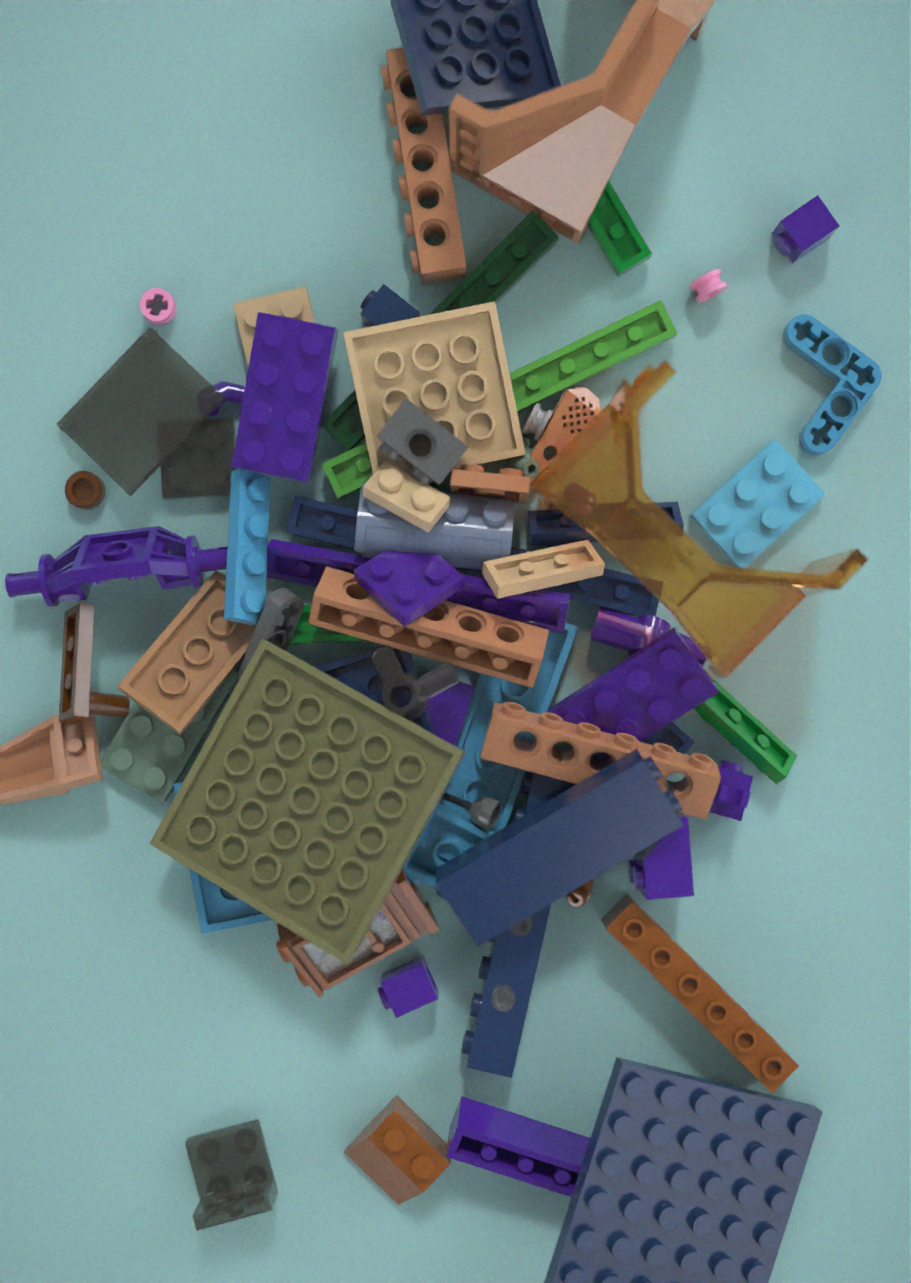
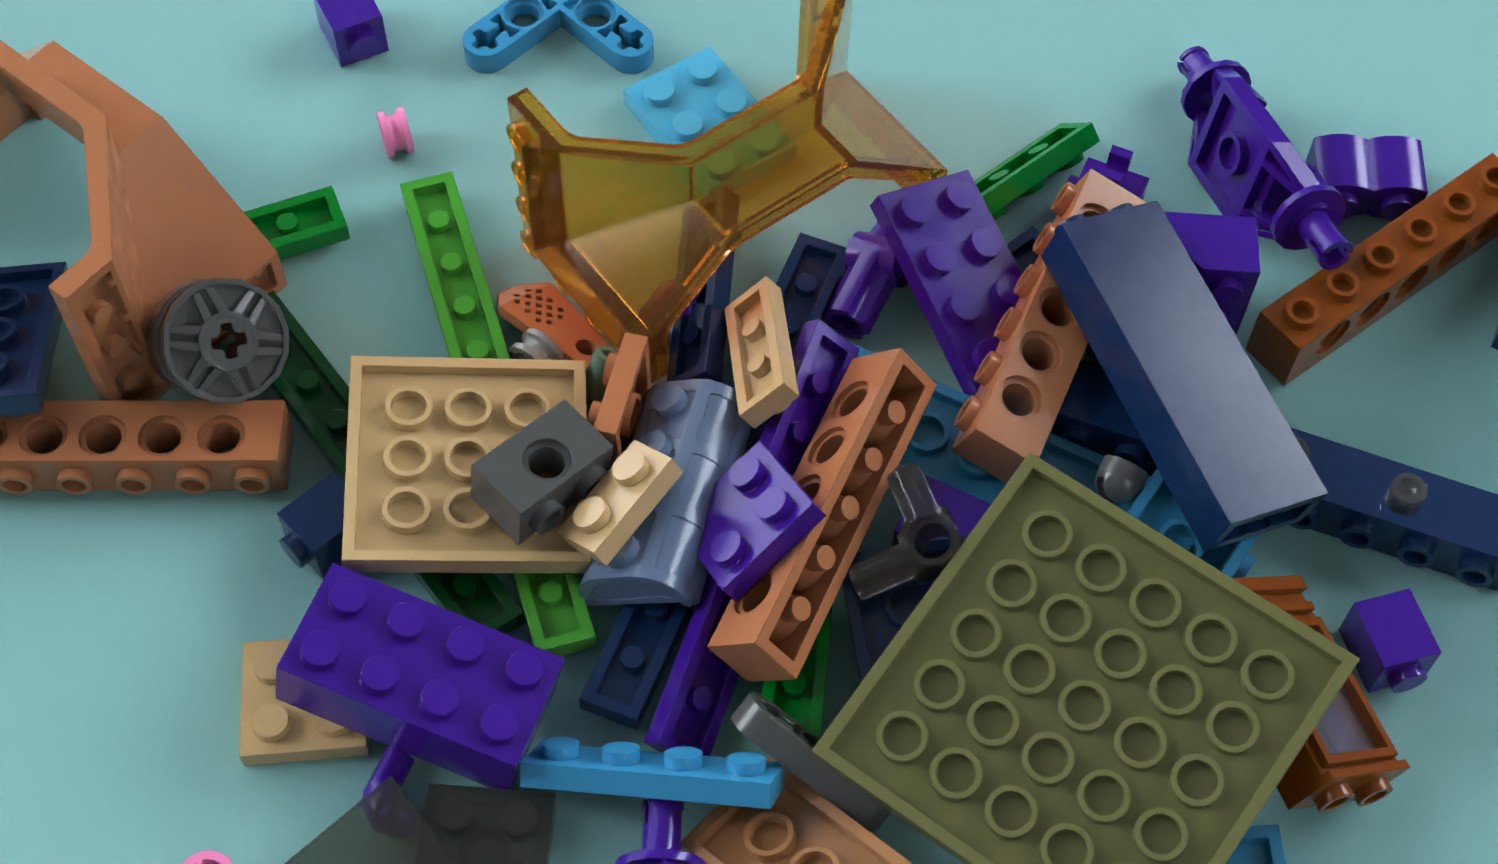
camera: 90 degrees left, 30 degrees down
none -> dark grey wheel [146,278,289,403]
none -> dark purple plate [1177,46,1353,270]
none -> dark purple brick [1306,134,1428,221]

